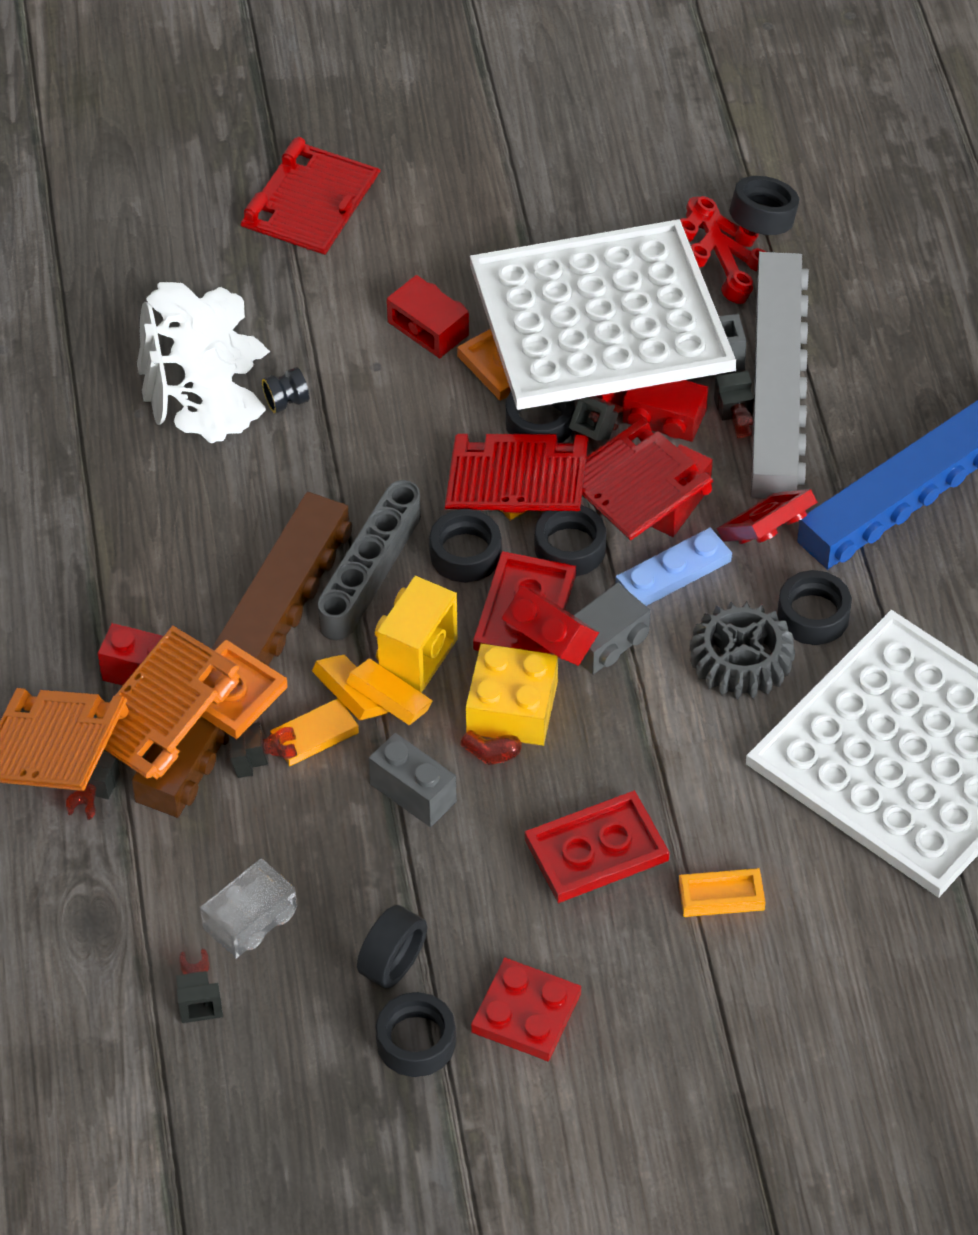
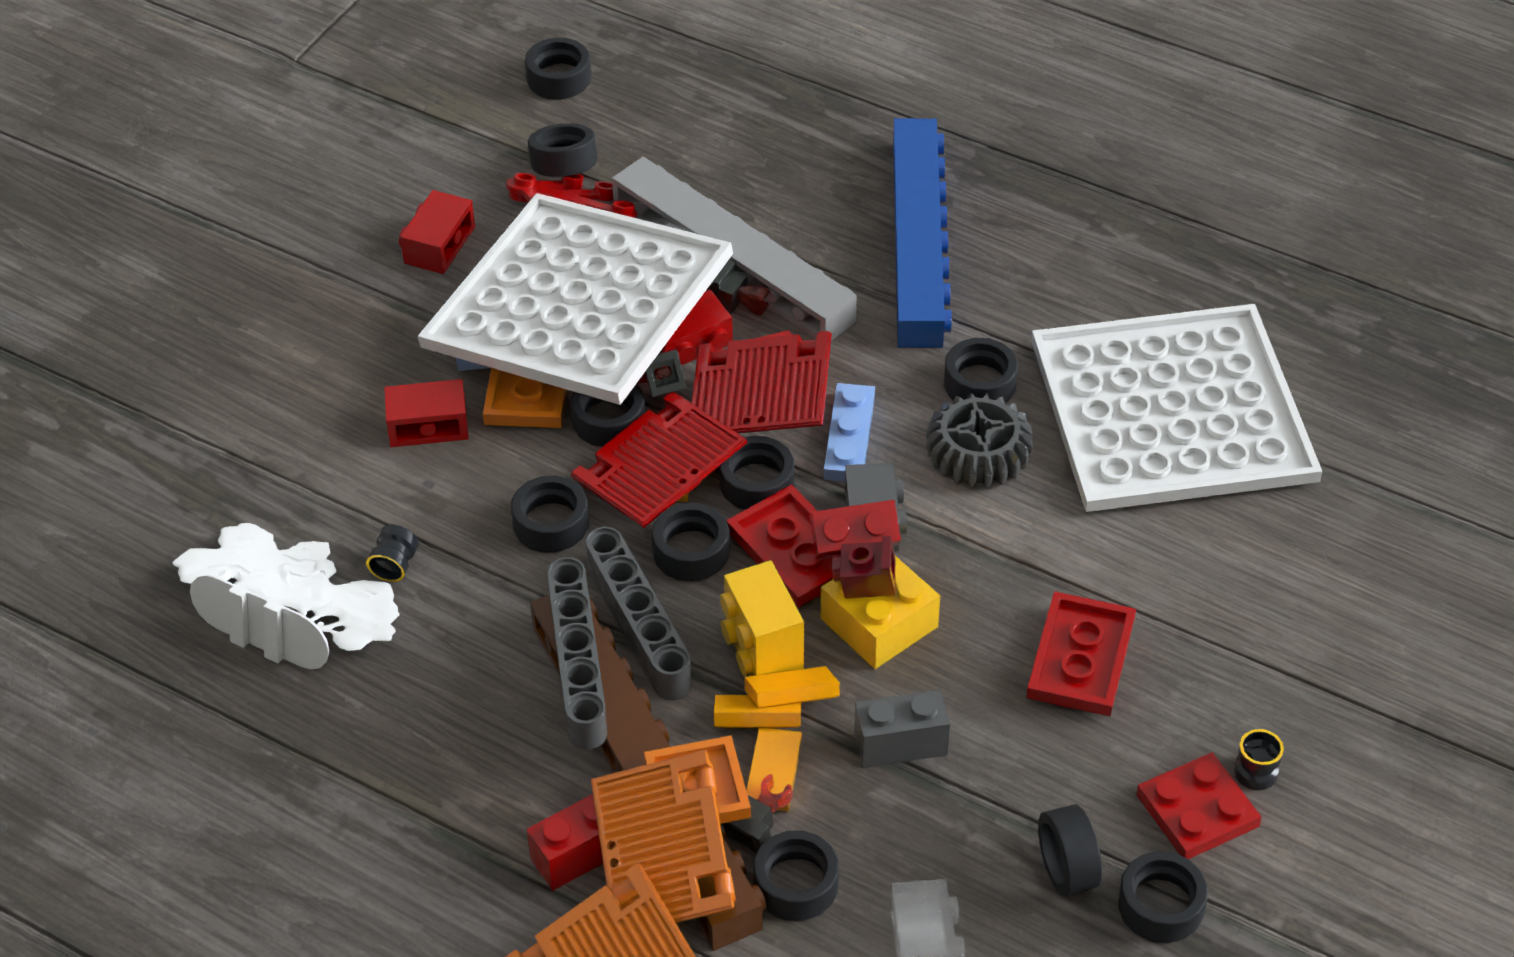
camera: 50 degrees left, 5 degrees down
red window [241,137,381,255] -> none
clear red arm [460,730,522,765] -> none
light orange tile [678,868,765,917] -> none
red plate [716,489,817,544] -> none
none -> red brick [399,190,475,274]
none -> black tyre [511,475,589,553]
none -> black tyre [525,37,592,99]
none -> dark grey beam [547,557,607,749]
none -> black tyre [754,830,839,920]
none -> dark red brick [832,536,896,599]
none -> black wheel [1234,729,1284,790]

